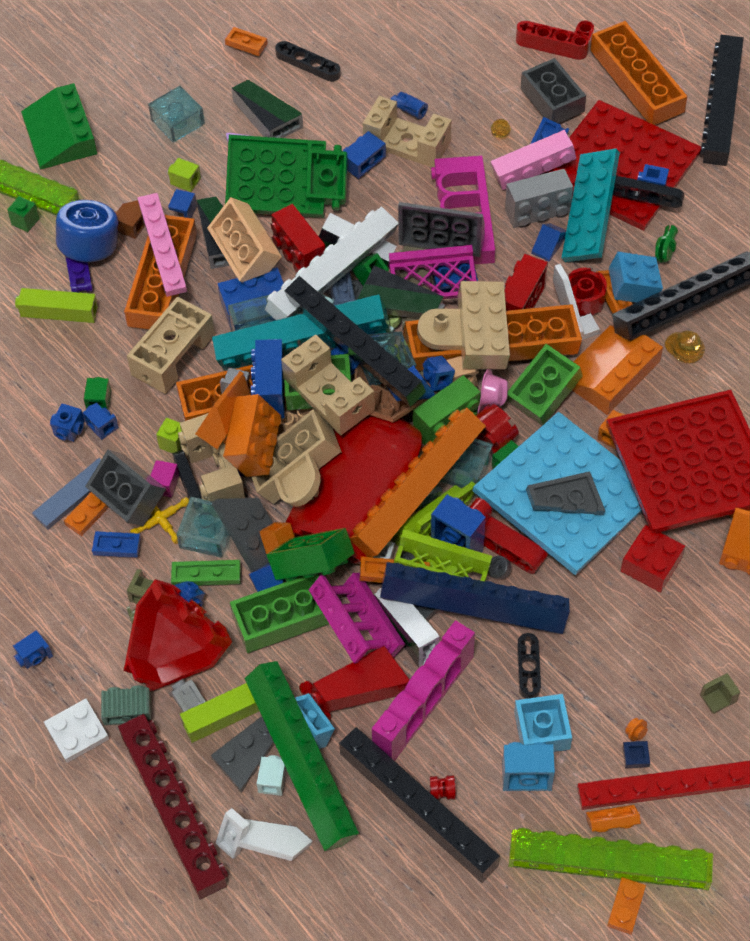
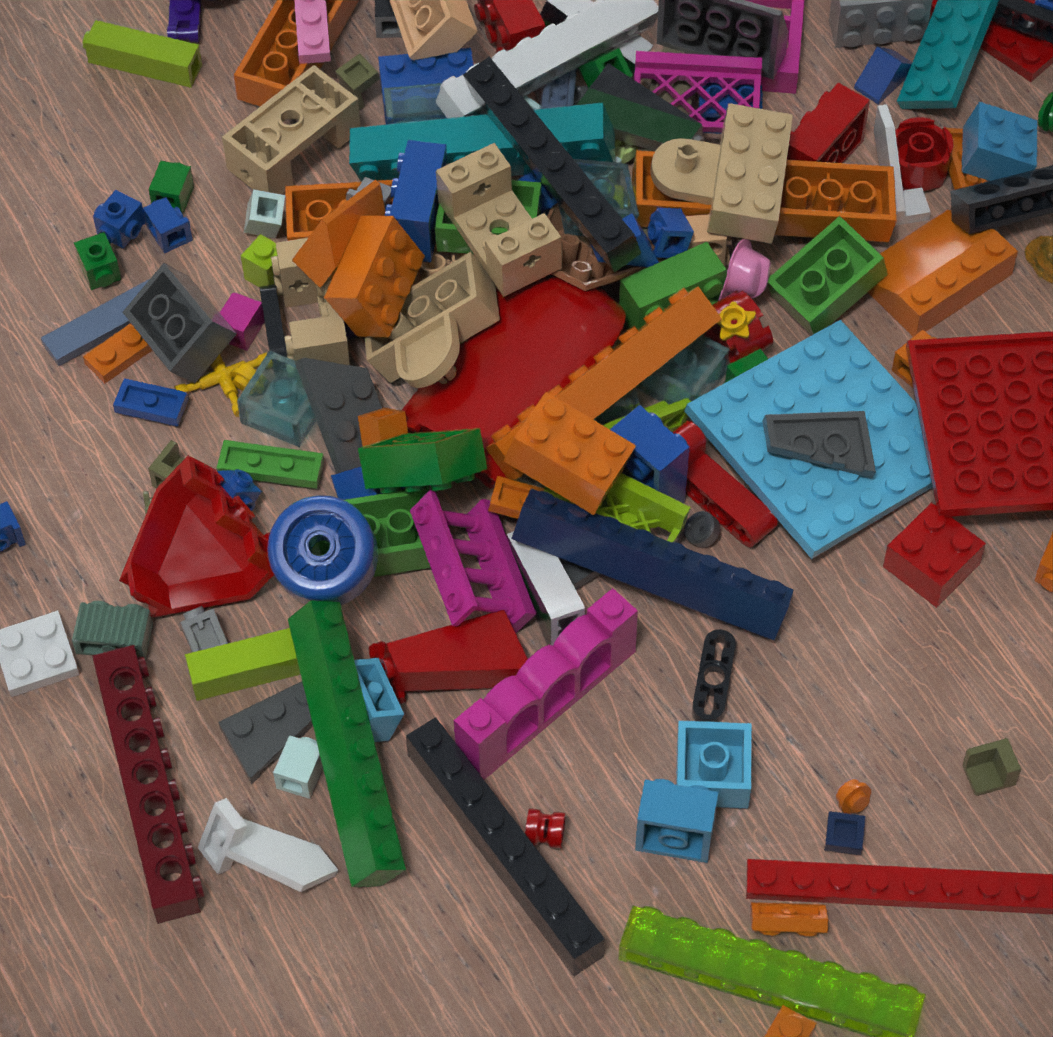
camera: 10 degrees right, 0 degrees up
none -> green brick [74,232,122,290]
none -> yellow plate [230,363,263,393]
none -> light aqua brick [244,189,285,238]
none -> blue wheel [267,495,378,605]
none -> olive panel [335,53,380,110]
none -> orange brick [504,392,636,515]
none -> yellow plate [716,302,756,341]

